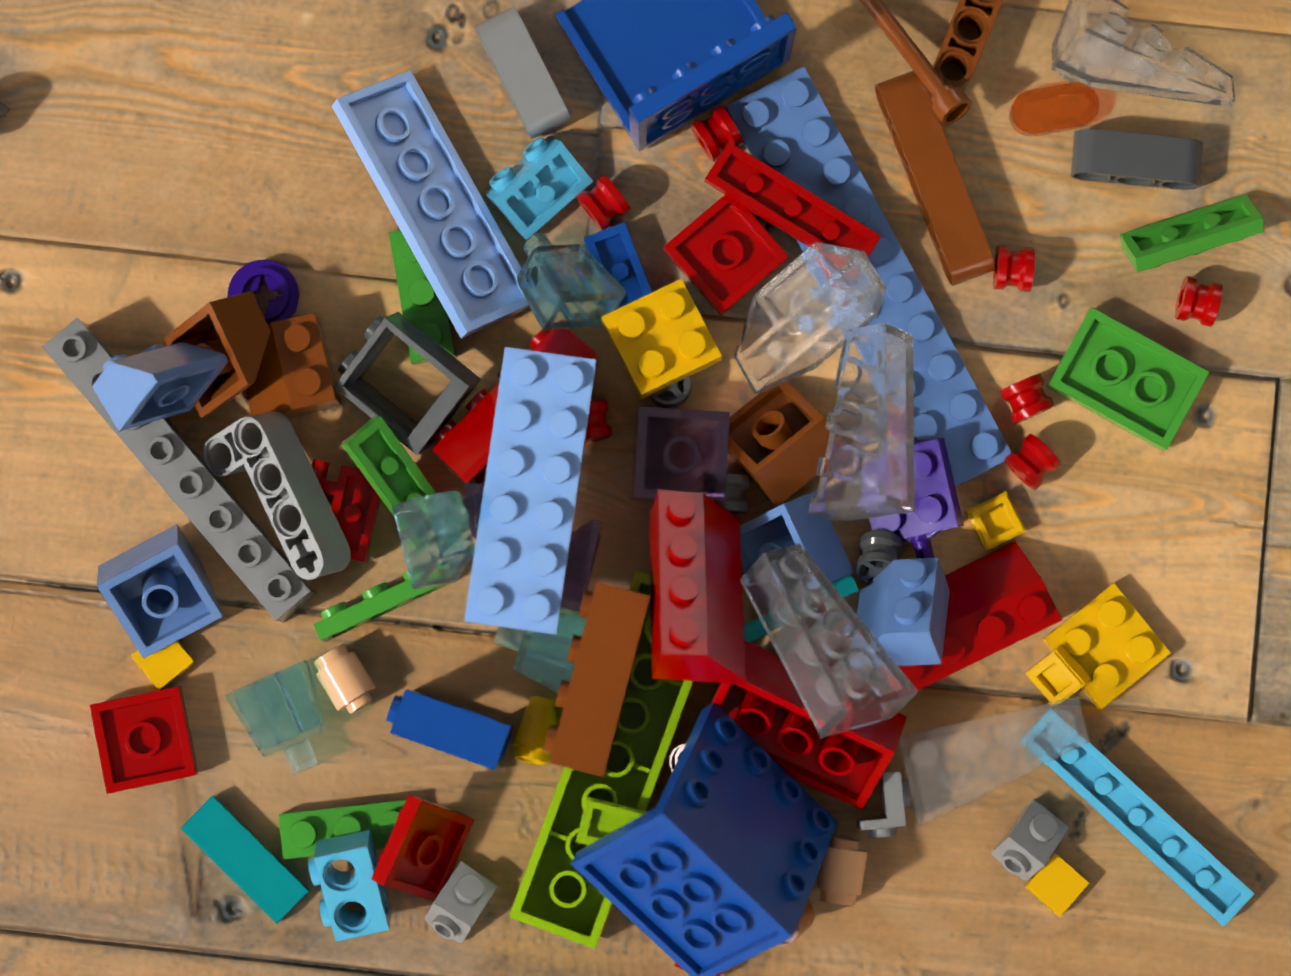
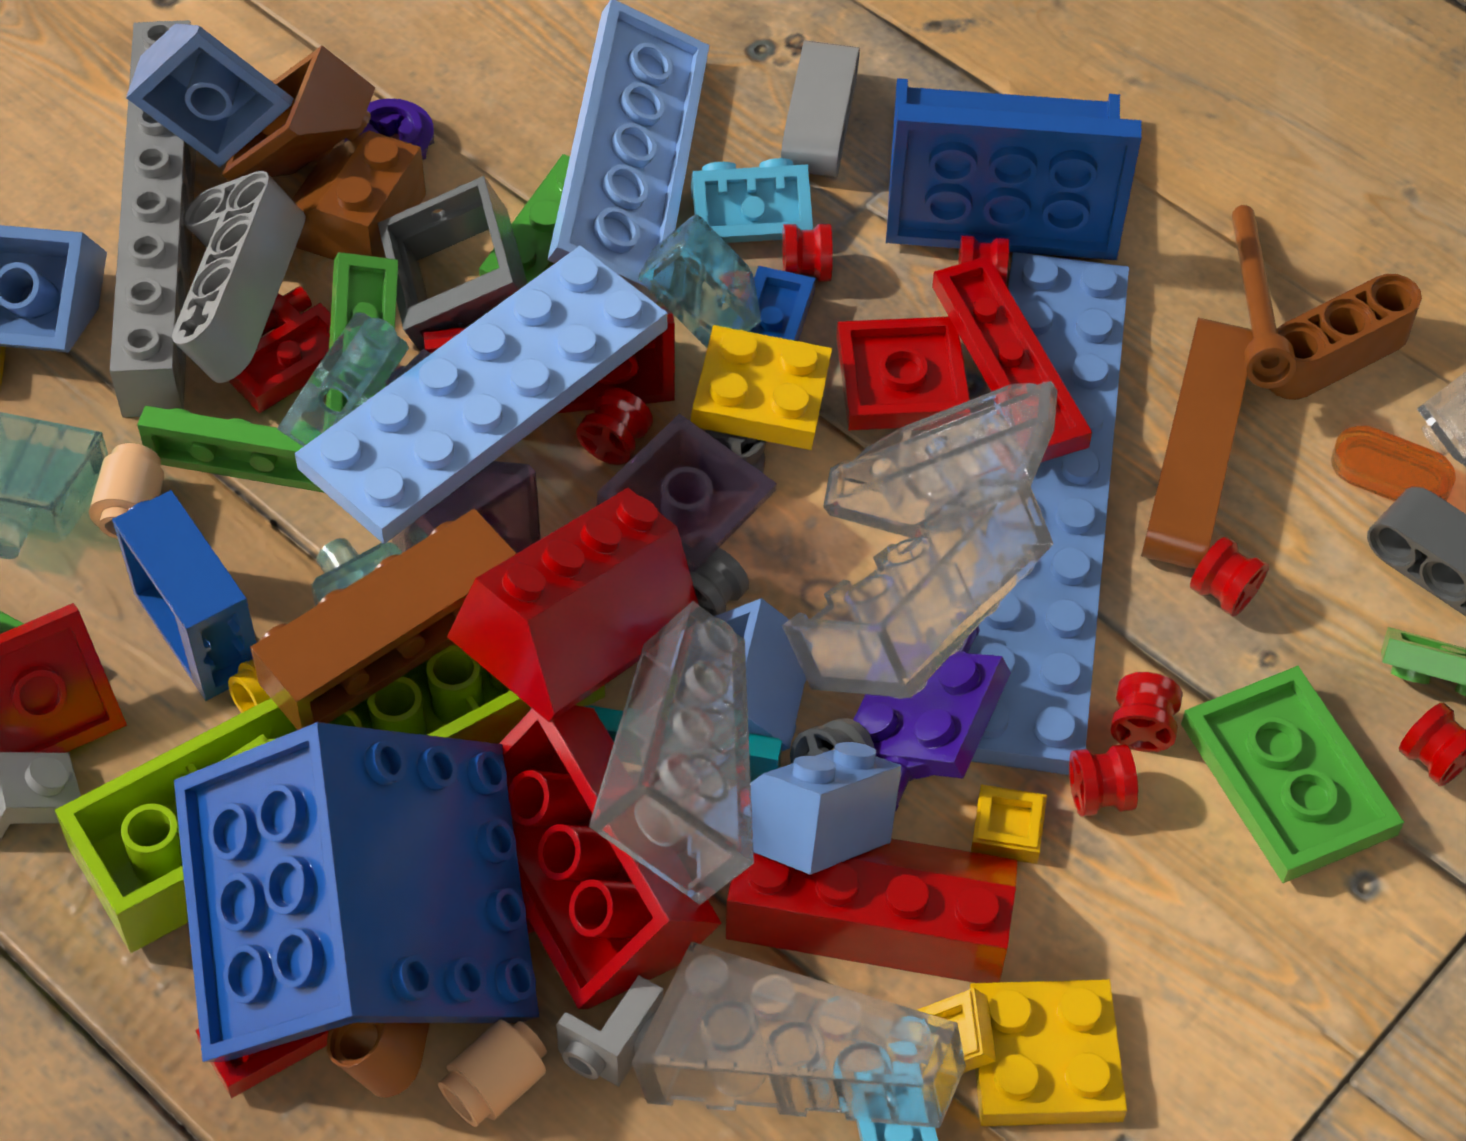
camera: 35 degrees right, 30 degrees down
dark orange slope [712,376,847,507] -> none

